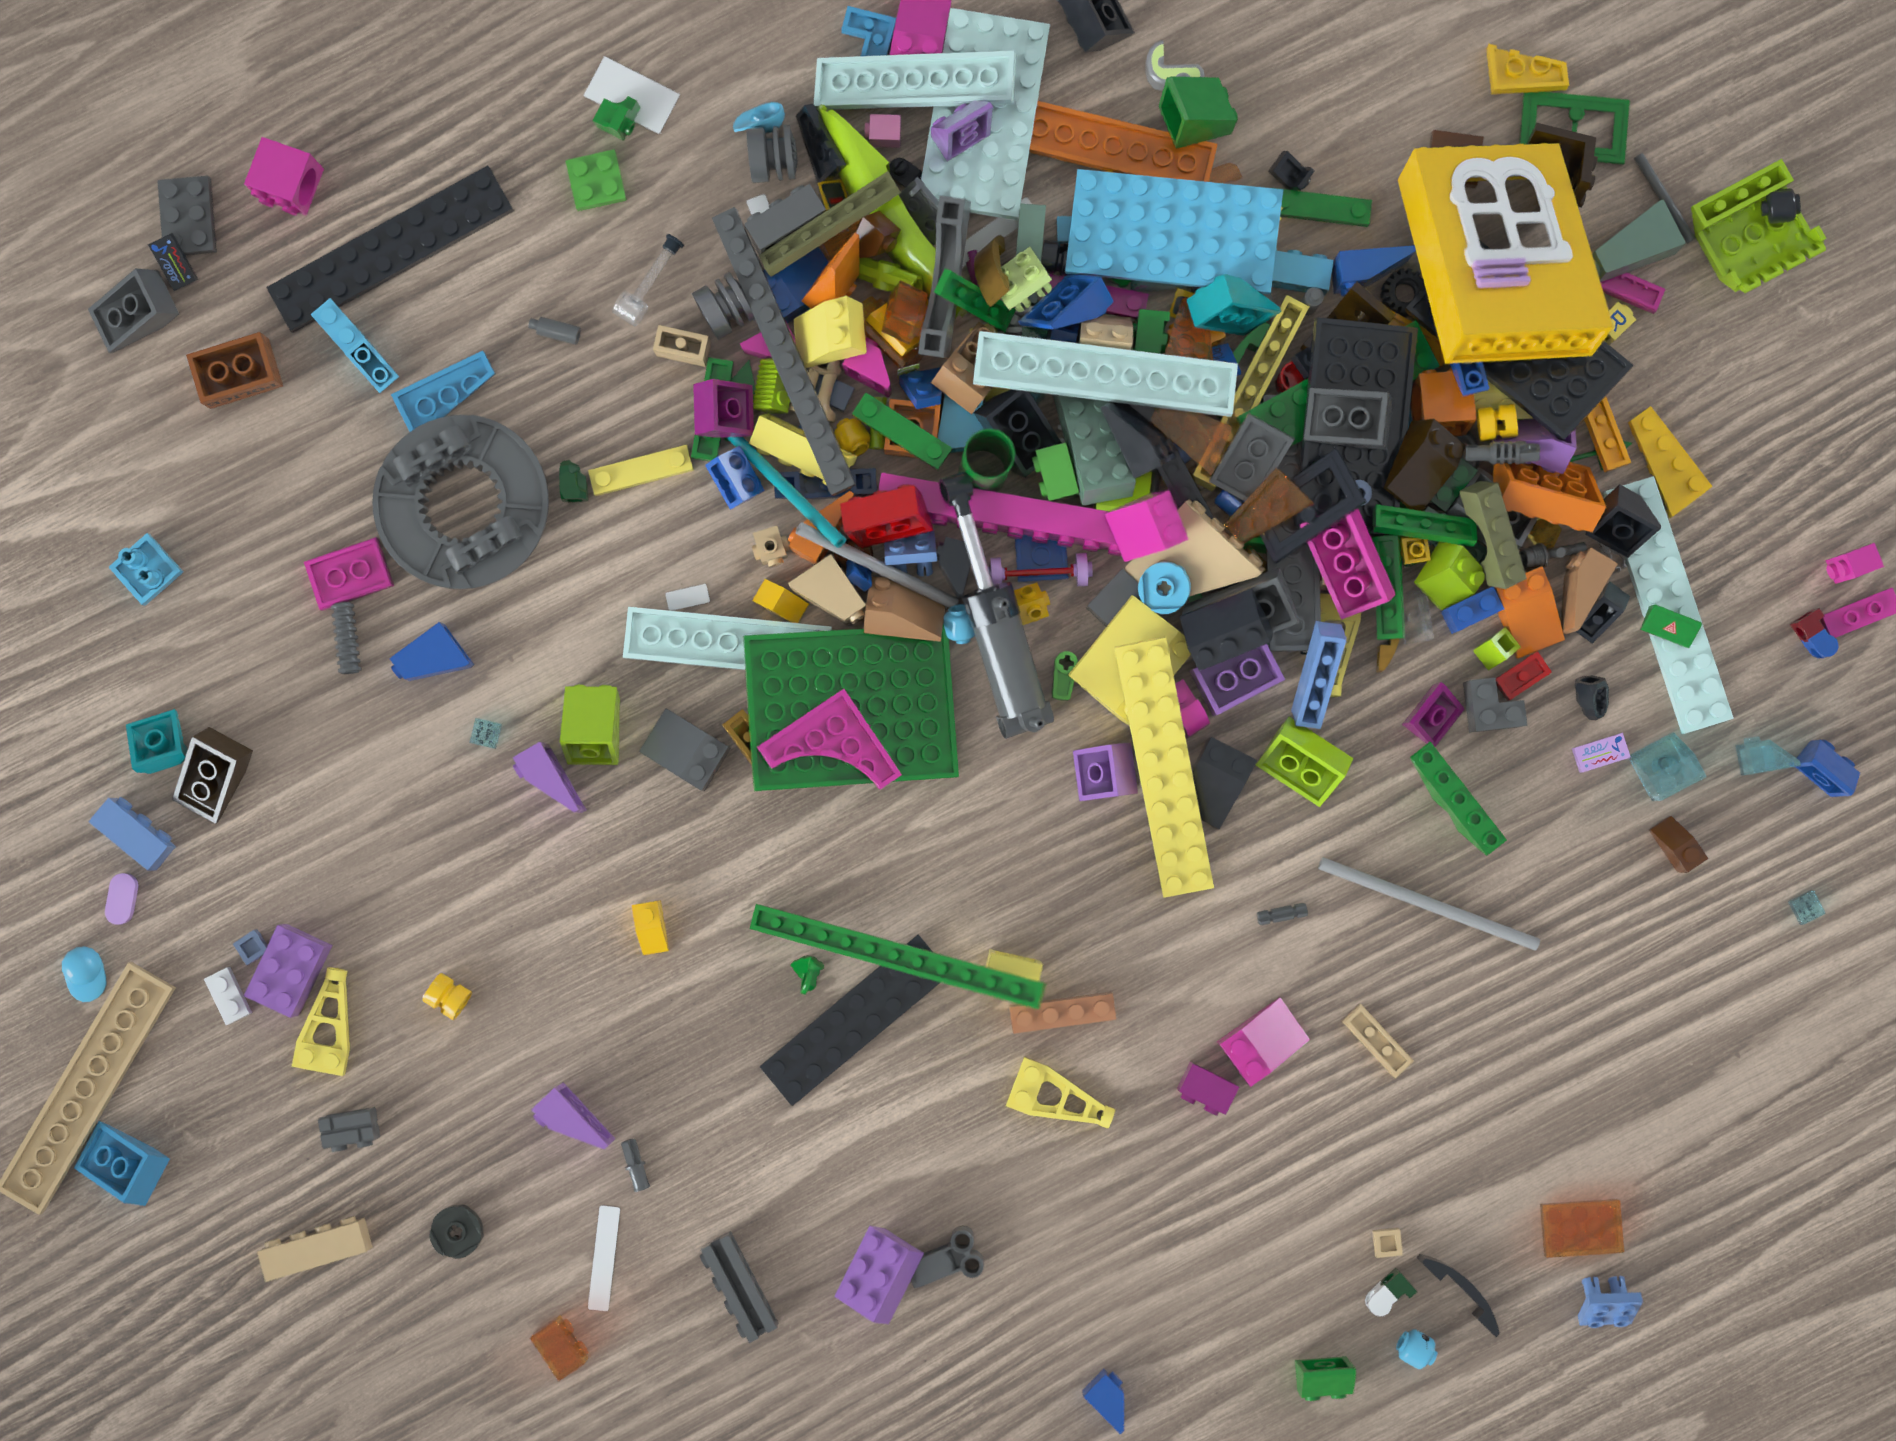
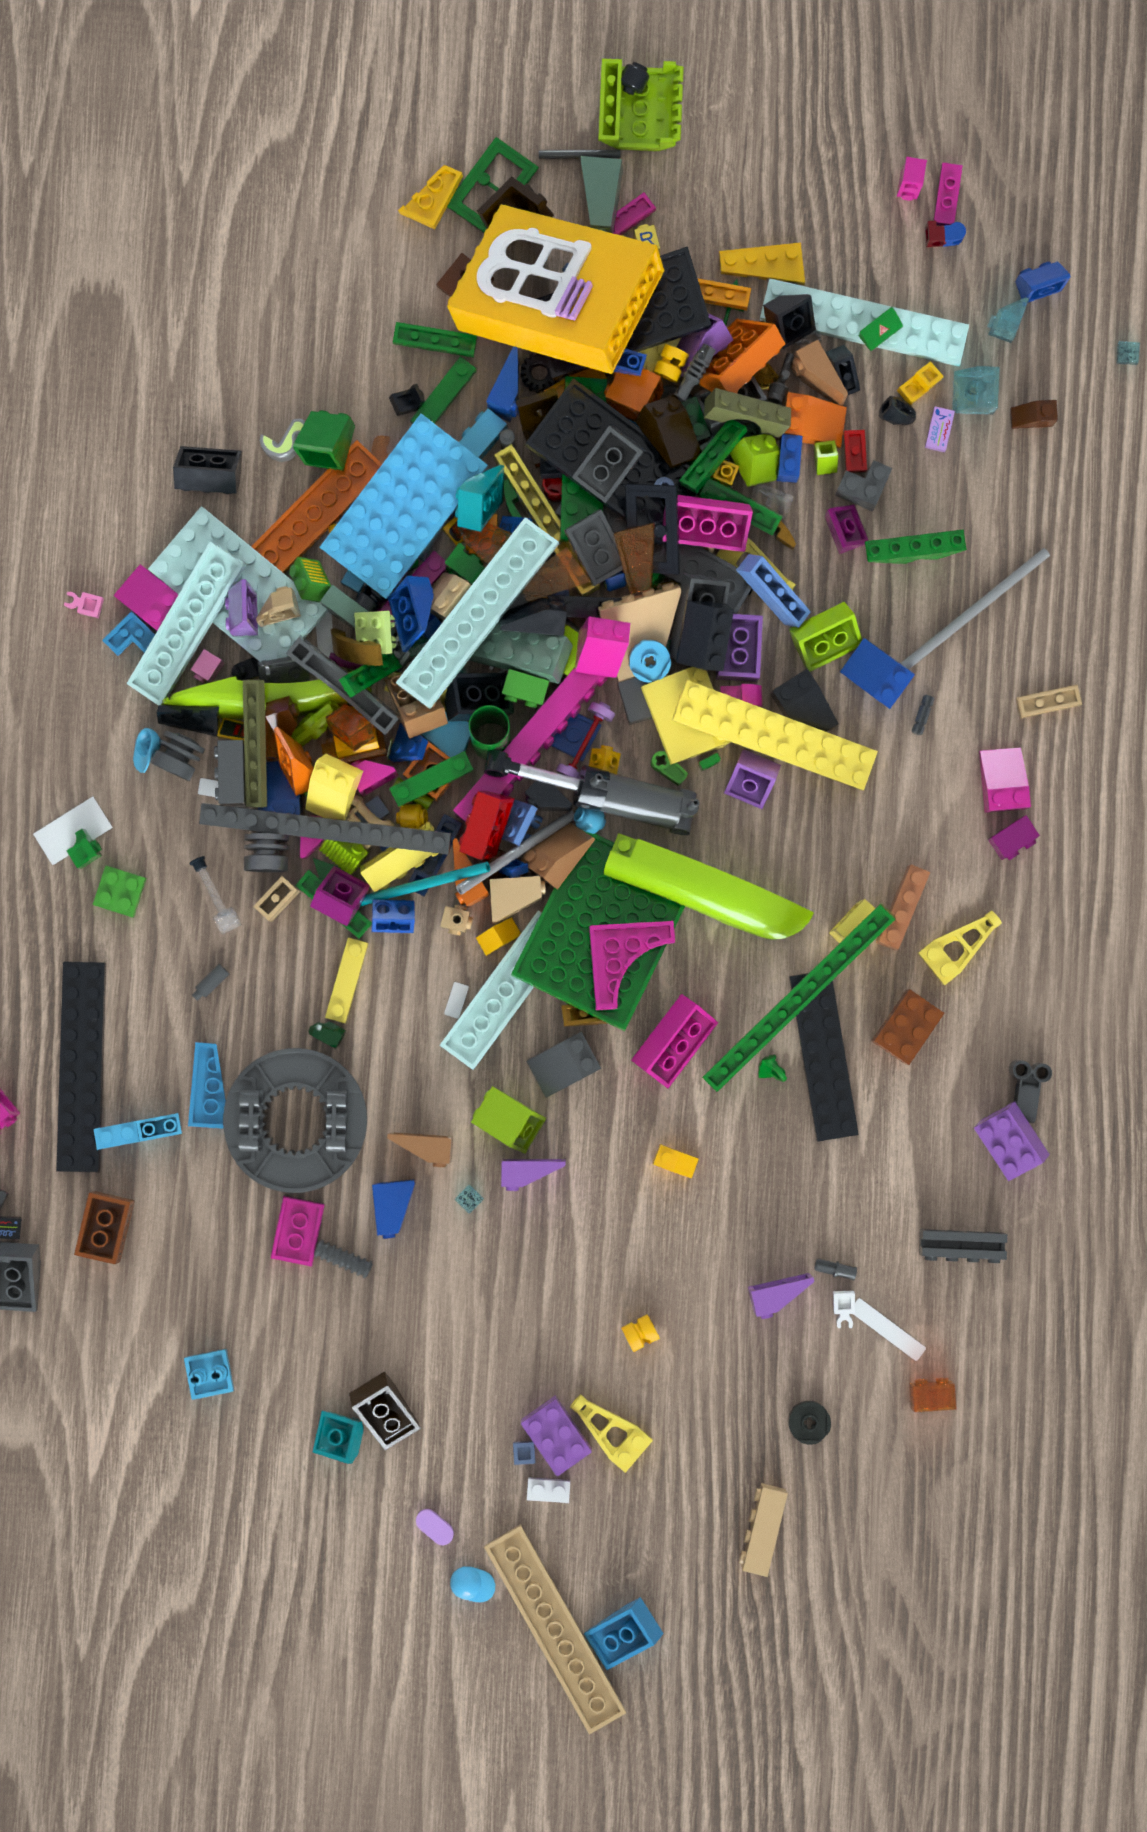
camera: 60 degrees left, 0 degrees up
medium blue brick [88,797,176,871] -> none
dark grey brick [318,1107,380,1152] -> none
none -> tan slope [256,586,301,627]
none -> bright green brick [289,557,331,602]
none -> medium nougat slope [387,1132,453,1167]
none -> green plate [393,322,478,358]
none -> lime slope [604,833,814,940]
none -> dark pink slope [631,994,719,1089]
none -> green tile [698,753,721,771]
none -> white plate [833,1291,855,1328]
none -> blue slope [840,638,915,709]
none -> dark orange brick [871,989,945,1065]
none -> yellow slope [897,361,944,405]

